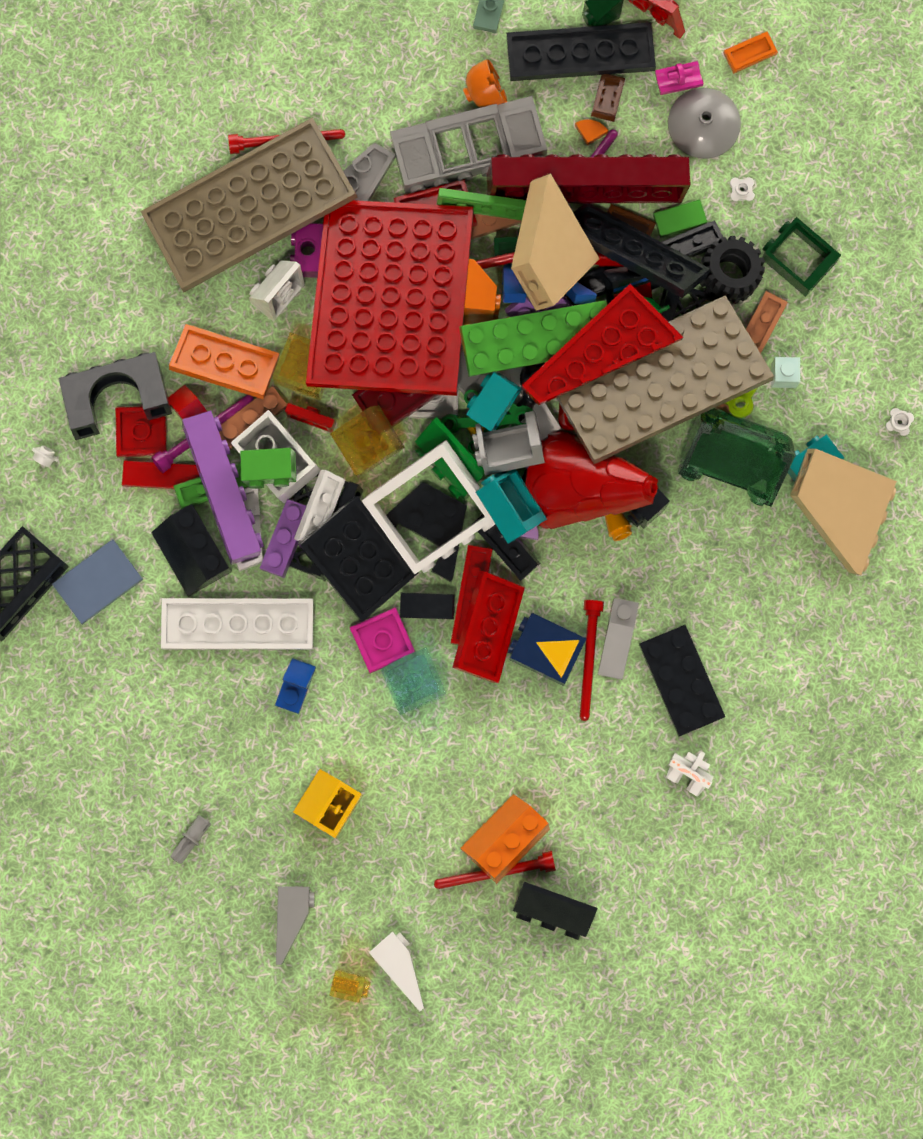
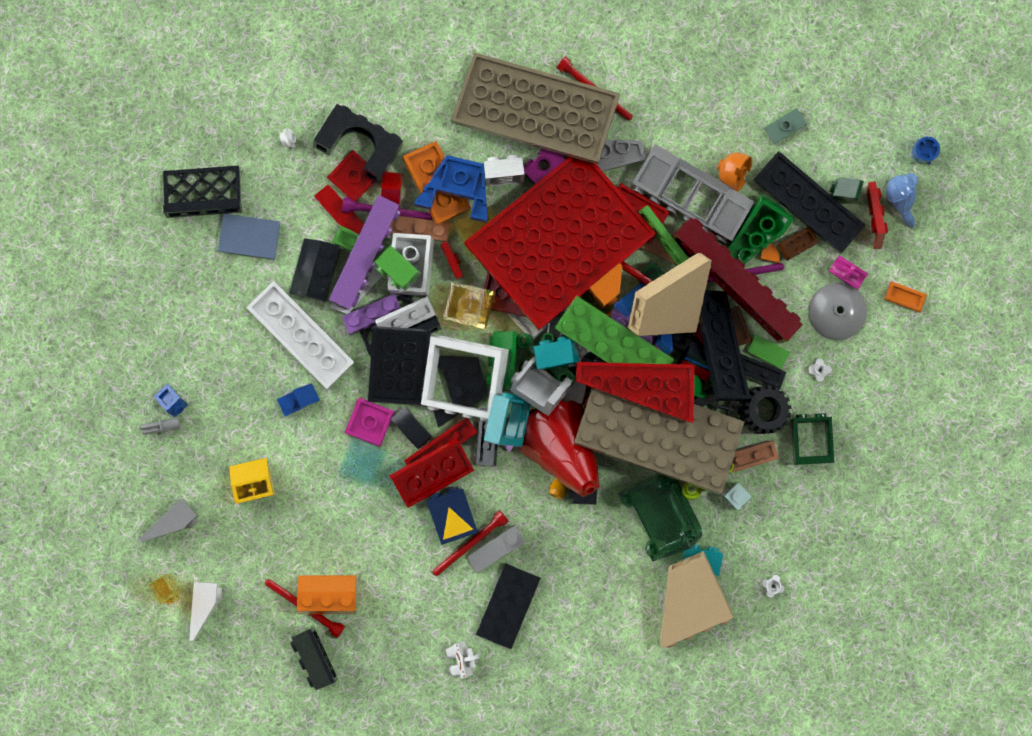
camera: 50 degrees right, 5 degrees up
none -> bracket [154,384,188,417]
none -> blue wing [414,155,488,223]
none -> green wedge [727,194,794,265]

